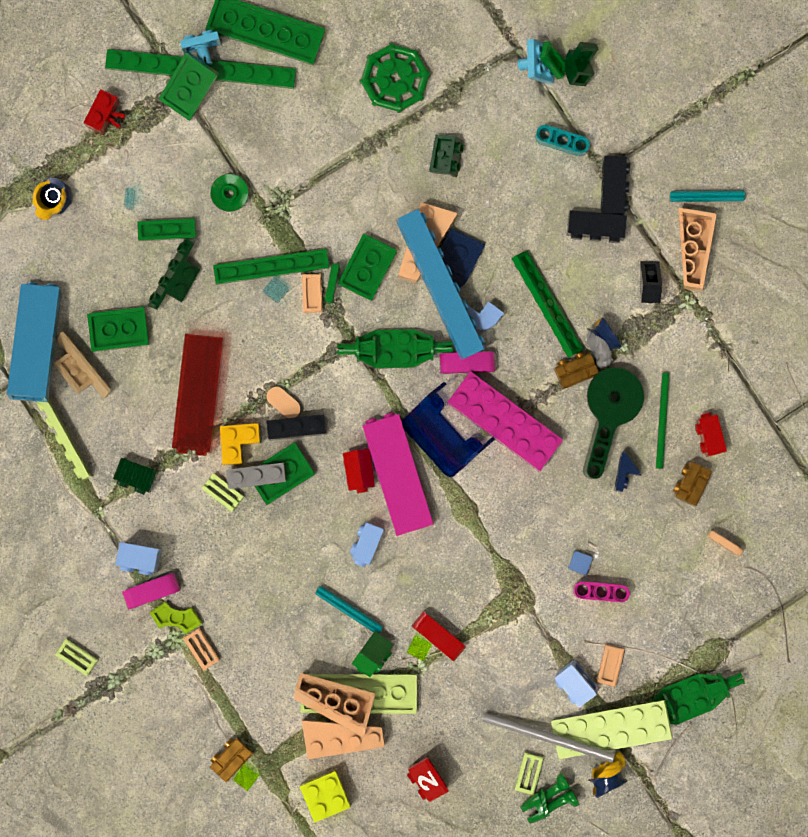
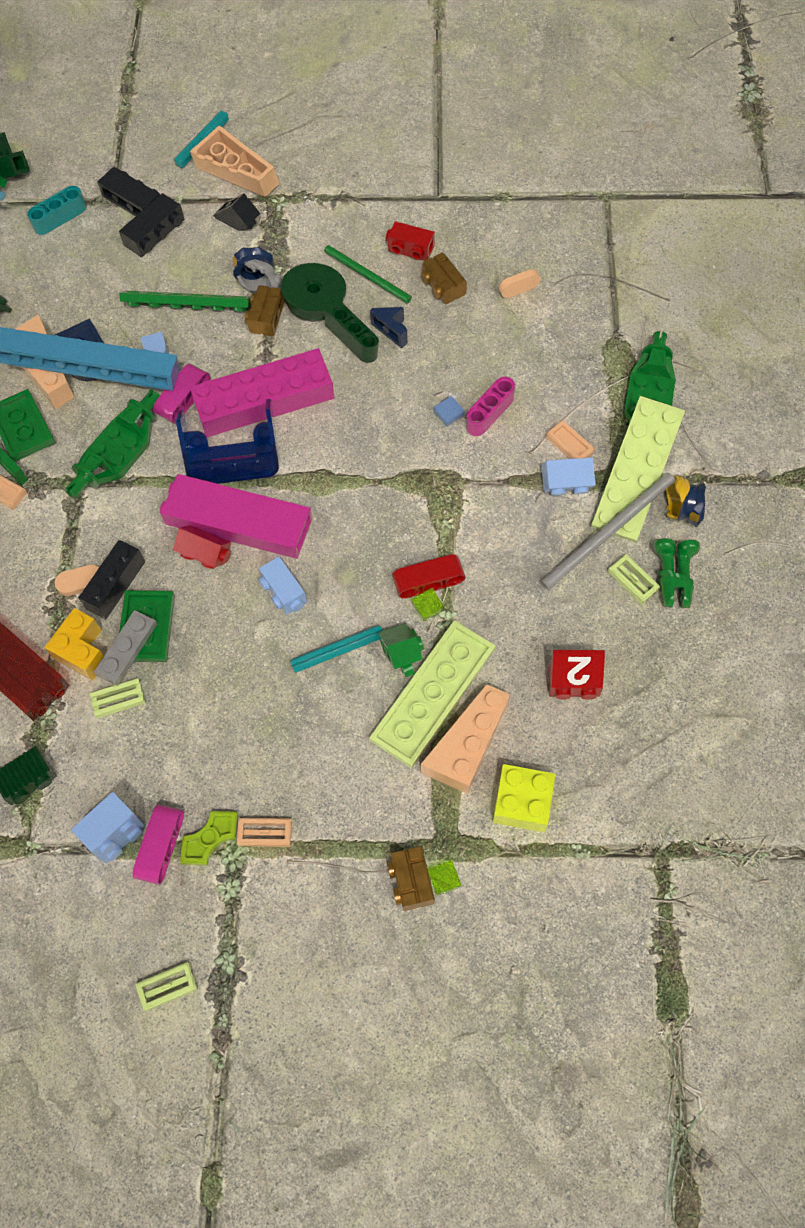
camera: 50 degrees left, 20 degrees down
light nougat wedge [293,673,375,737] -> none

